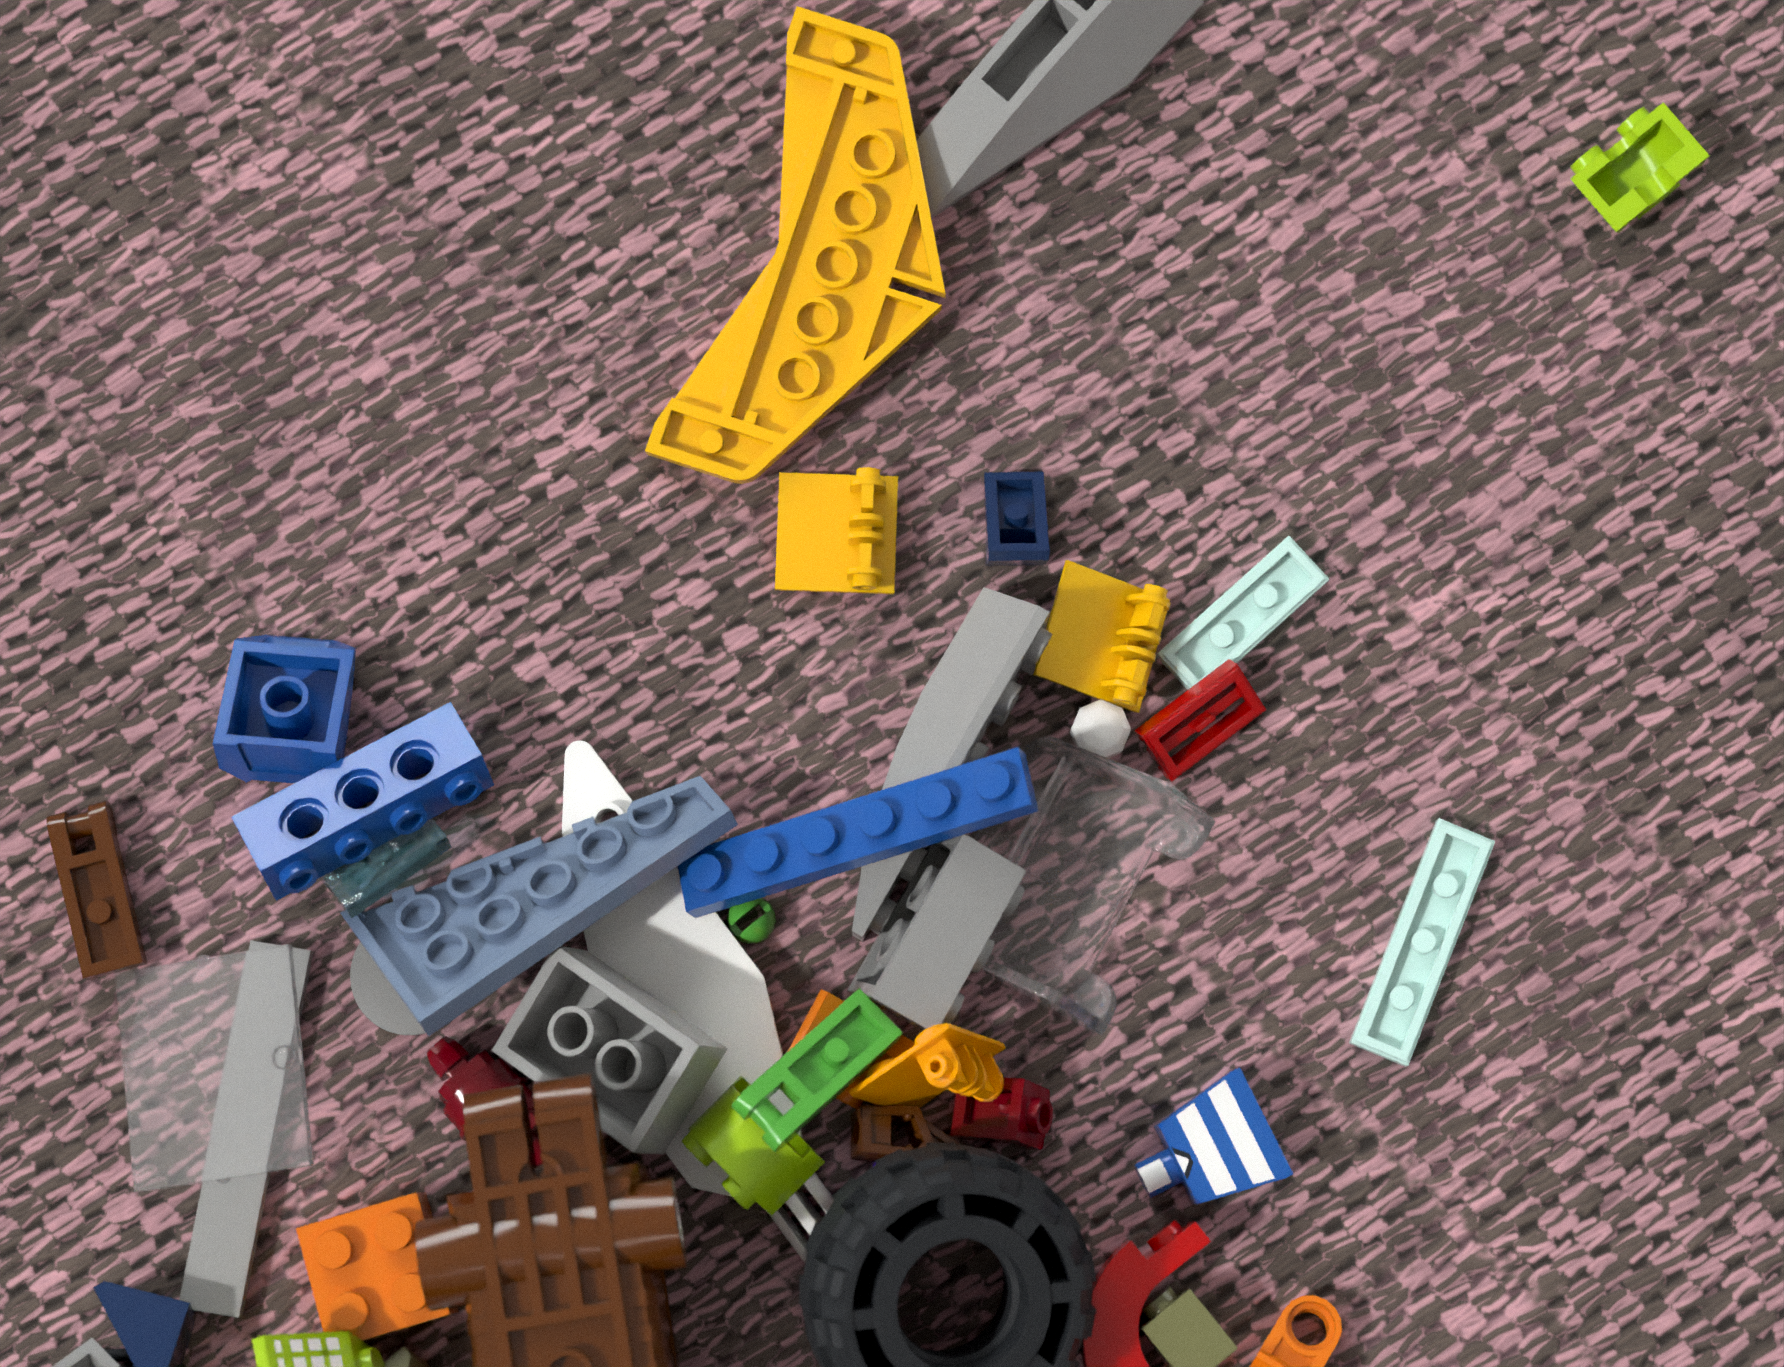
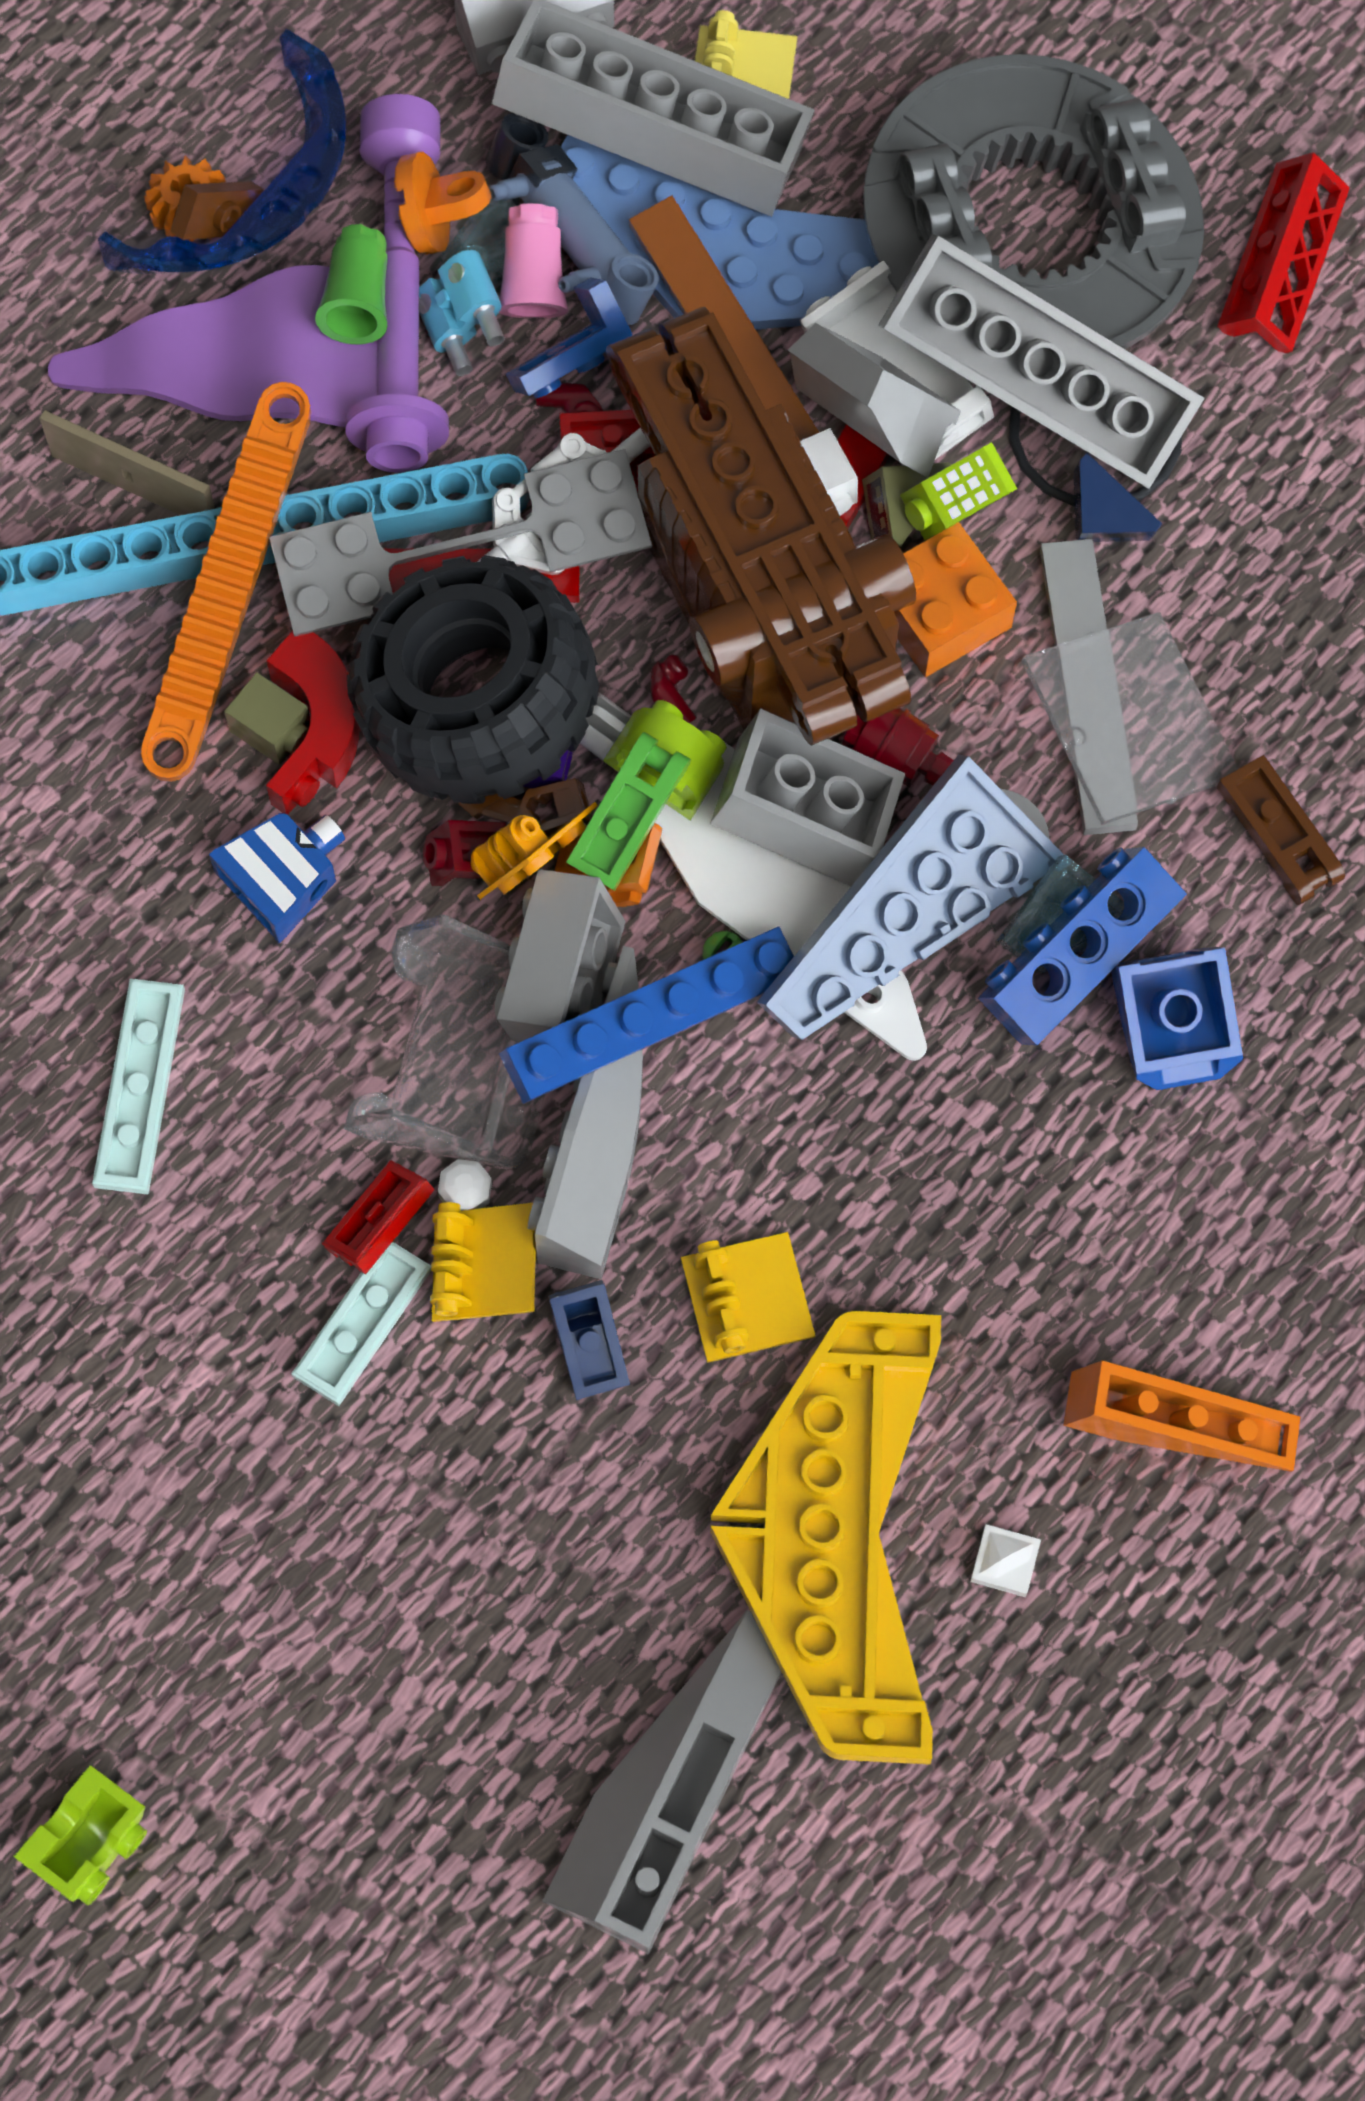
camera: 165 degrees right, 10 degrees down
none -> dark red arm [651,654,697,723]
none -> white tile [970,1524,1041,1597]
none -> orange slope [1063,1360,1301,1472]

